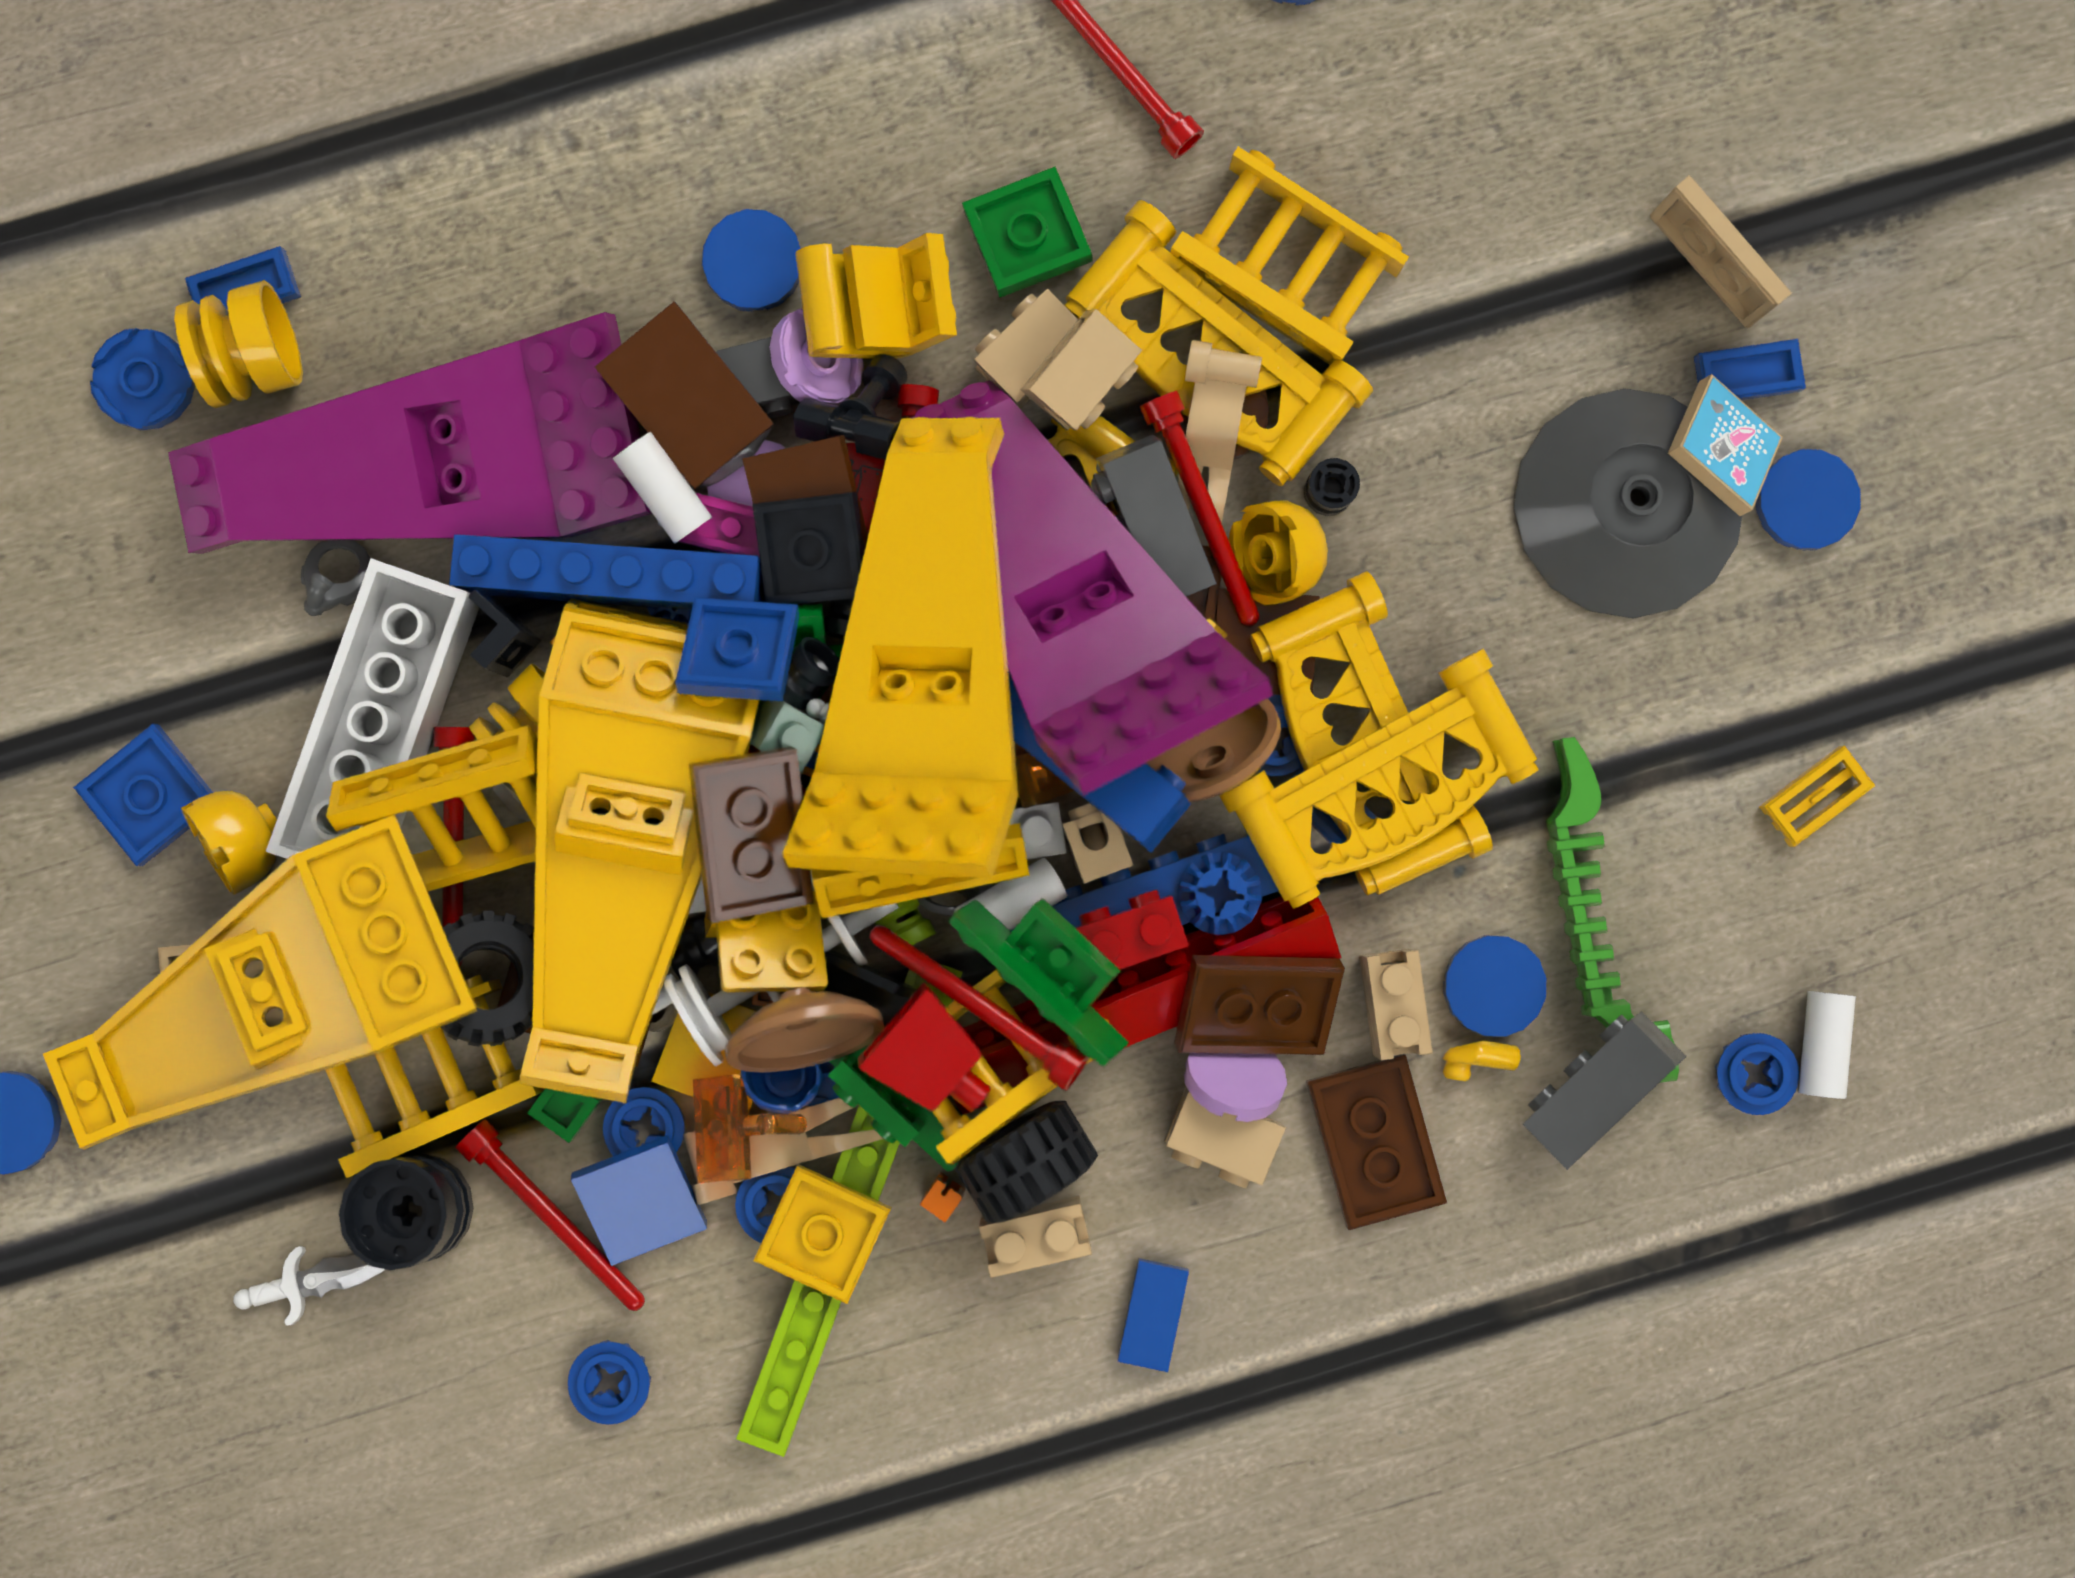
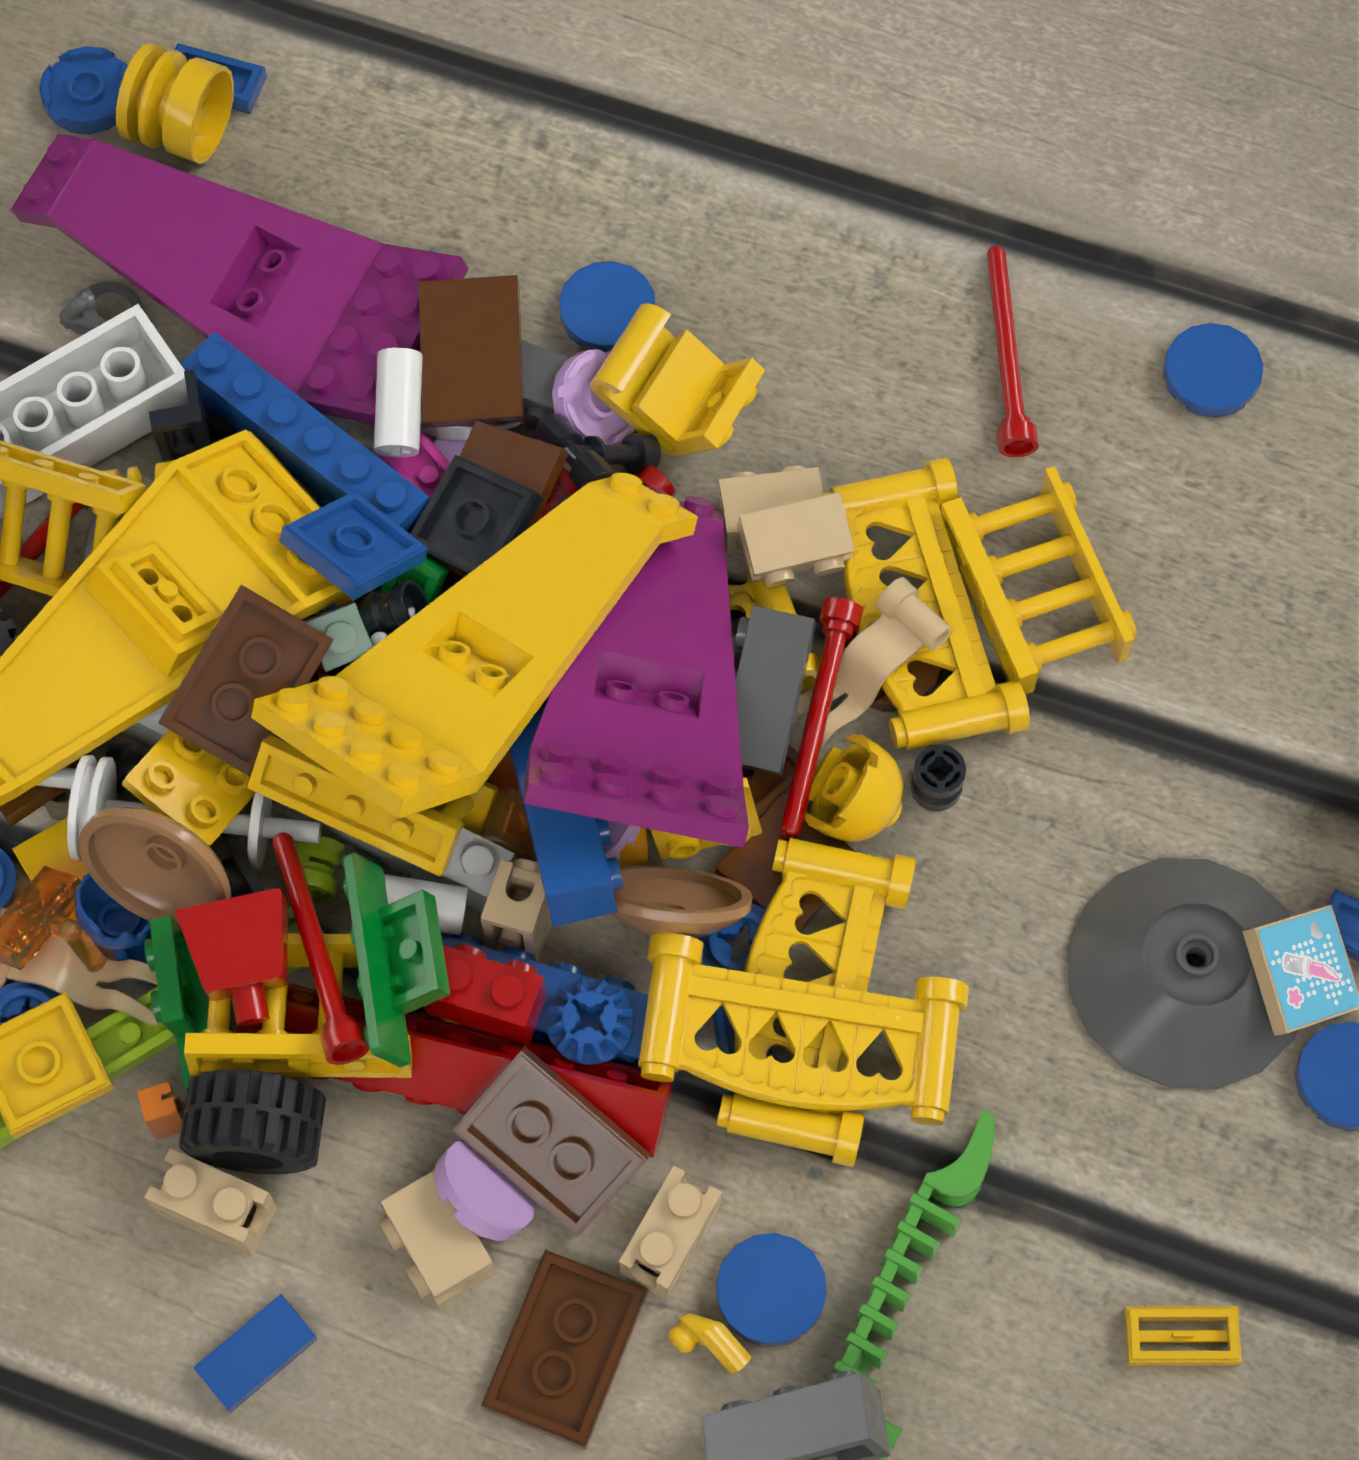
camera: 35 degrees right, 20 degrees down
green plate [962,166,1093,298] -> none

